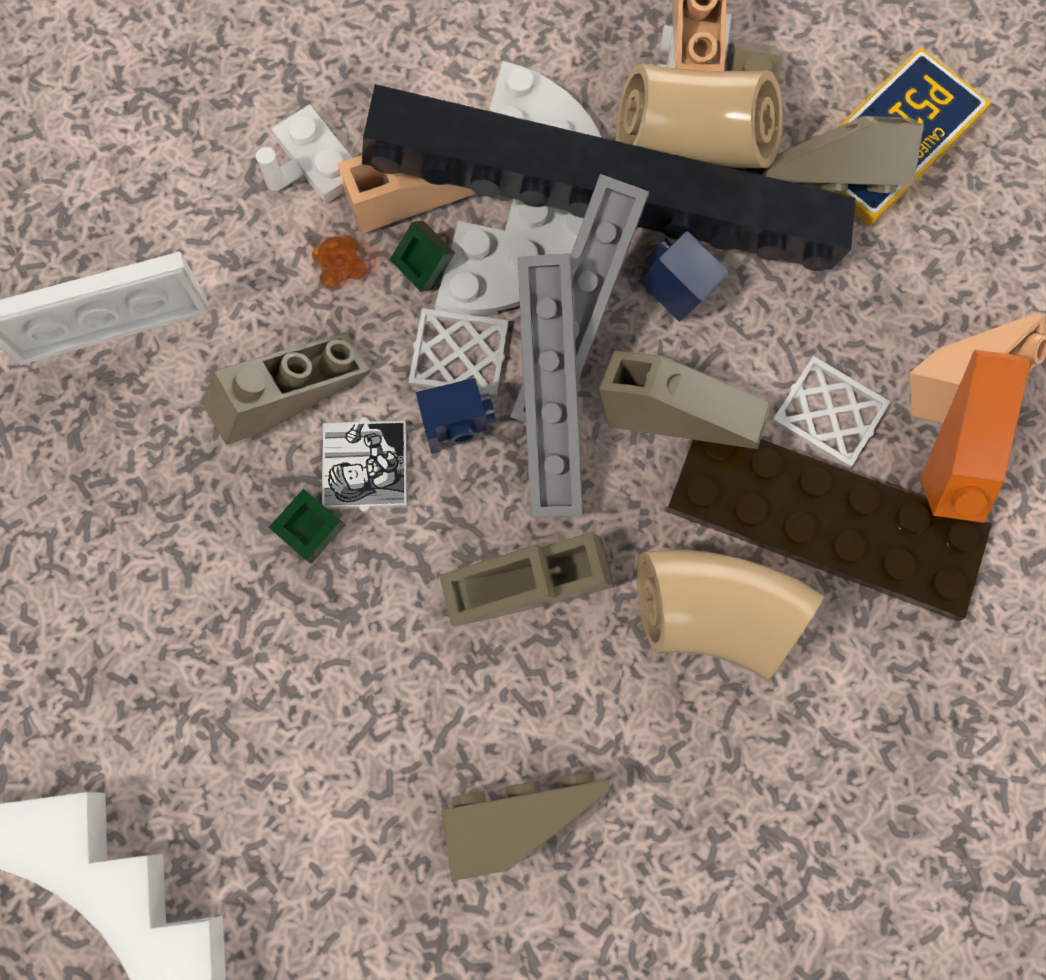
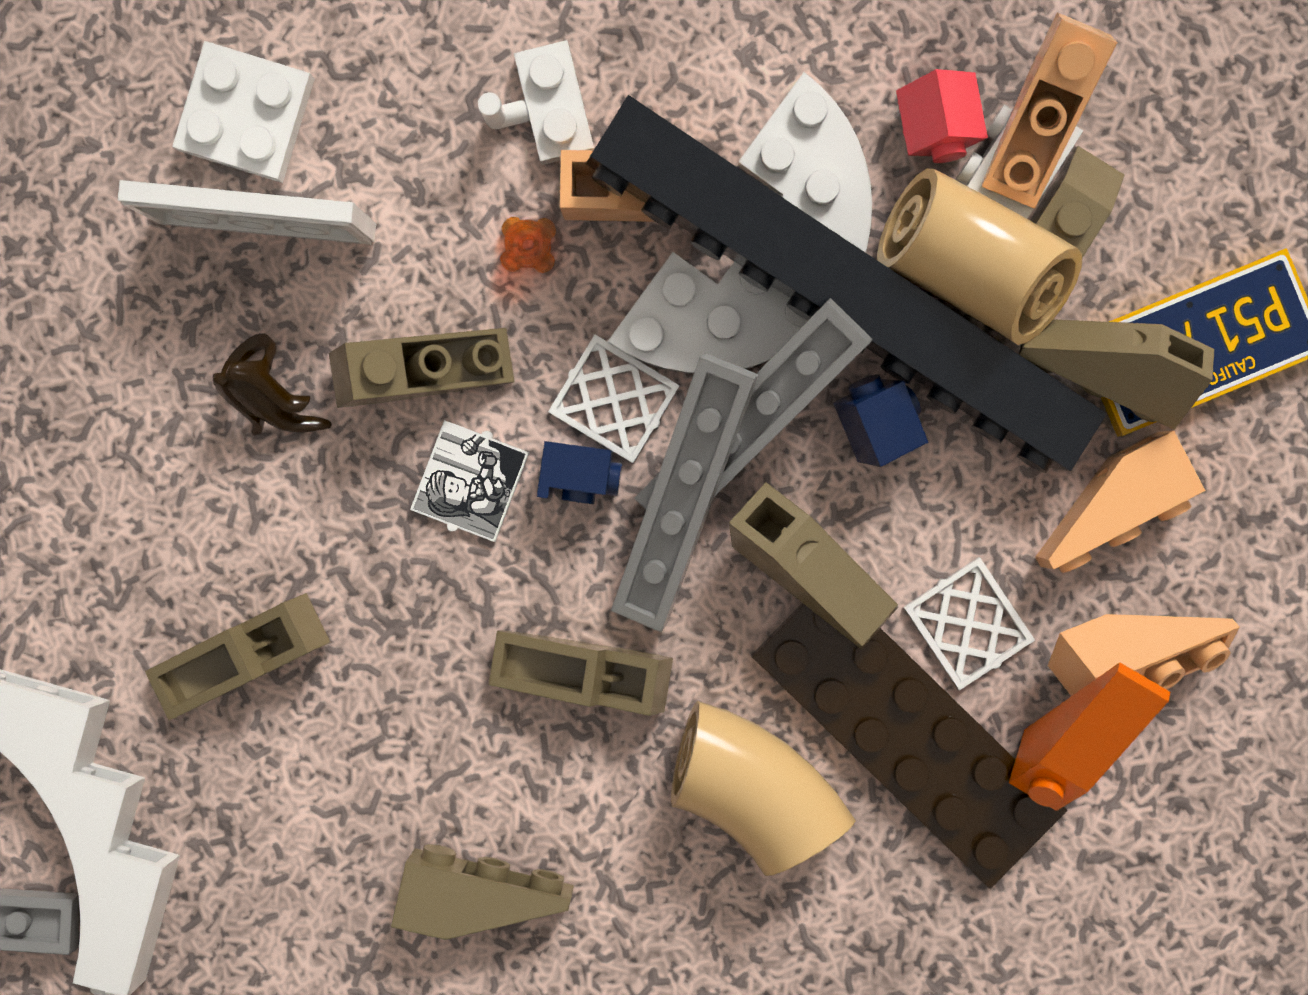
camera: 30 degrees right, 15 degrees up
dark green plate [268,488,345,564] -> none
dark green plate [389,221,455,292] -> none
none -> dark tan slope [145,593,330,721]
none -> white plate [172,41,315,183]
none -> dark brown piece [213,333,332,435]
none -> coral brick [896,69,988,163]
none -> light nougat slope [1035,430,1205,573]

